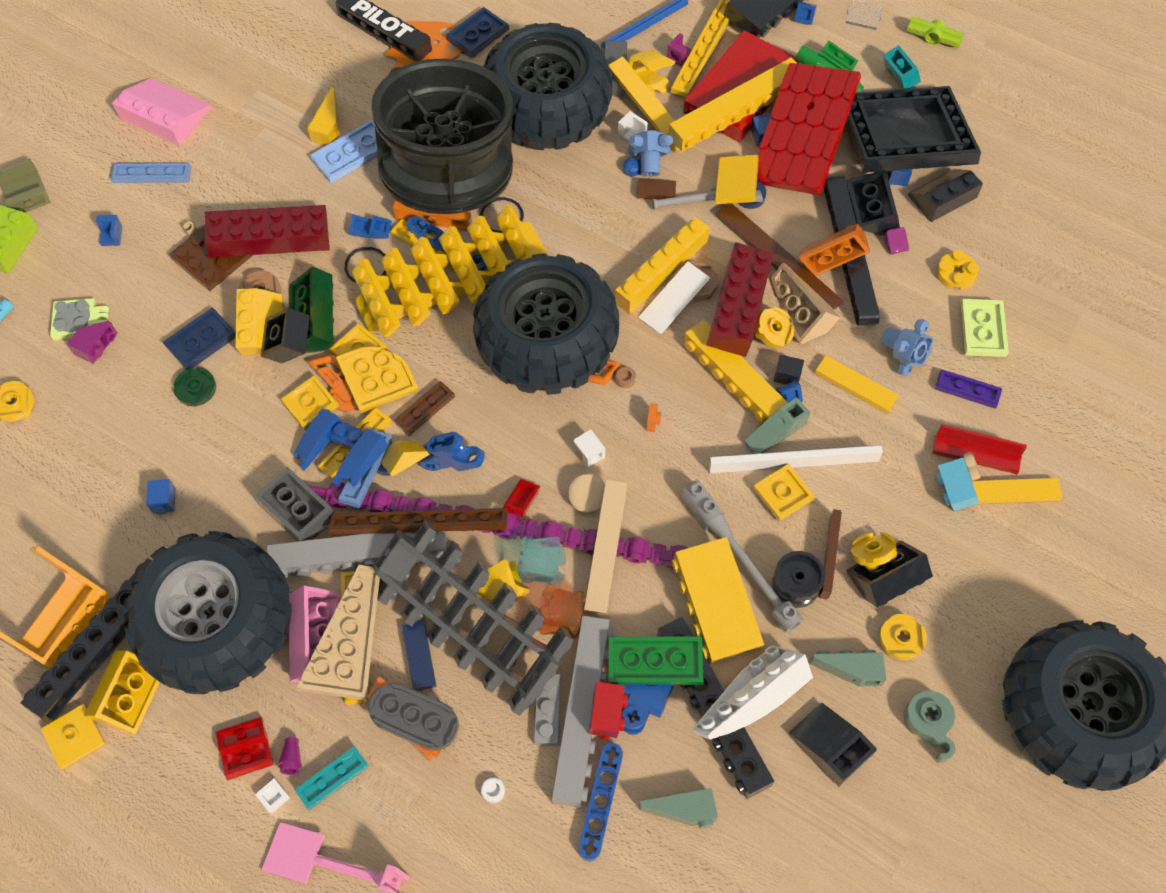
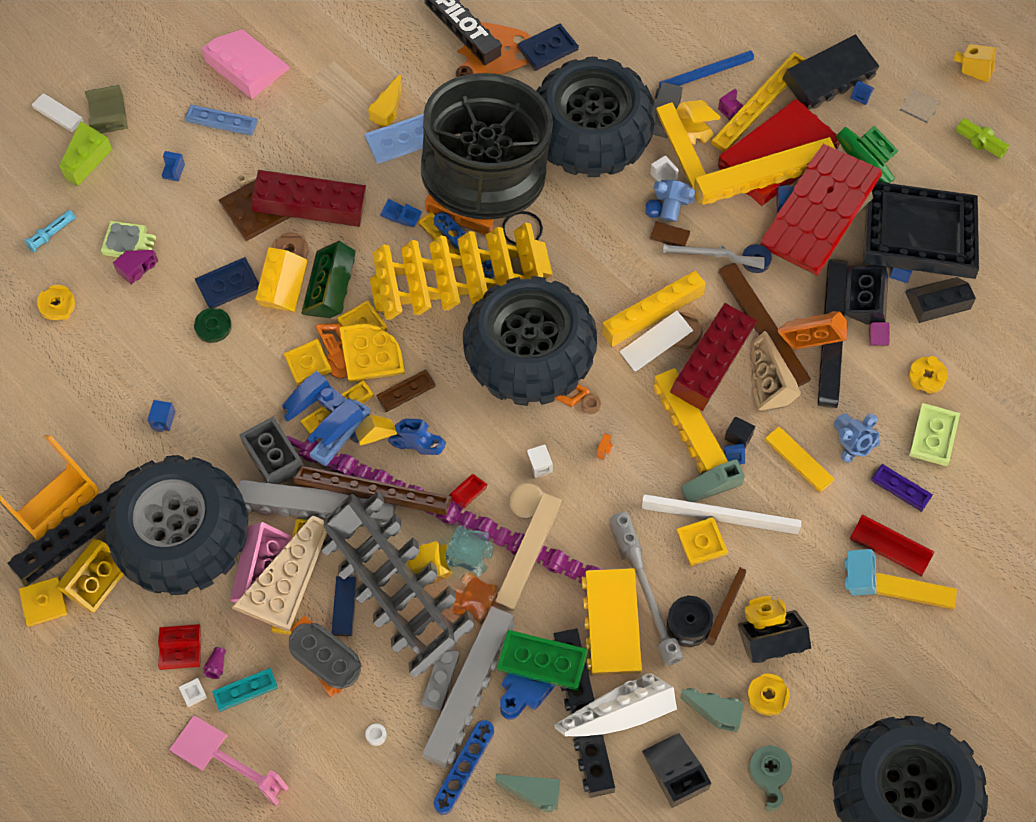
camera: 15 degrees right, 0 degrees up
black brick [261,308,309,364] -> none
black piece [344,247,387,282] -> none
red brick [589,682,628,740] -> none
yellow tile [715,155,759,204] -> none
yellow plate [754,307,794,349] -> none
teal brick [883,45,921,89] -> none
tan tile [963,452,981,481] -> none

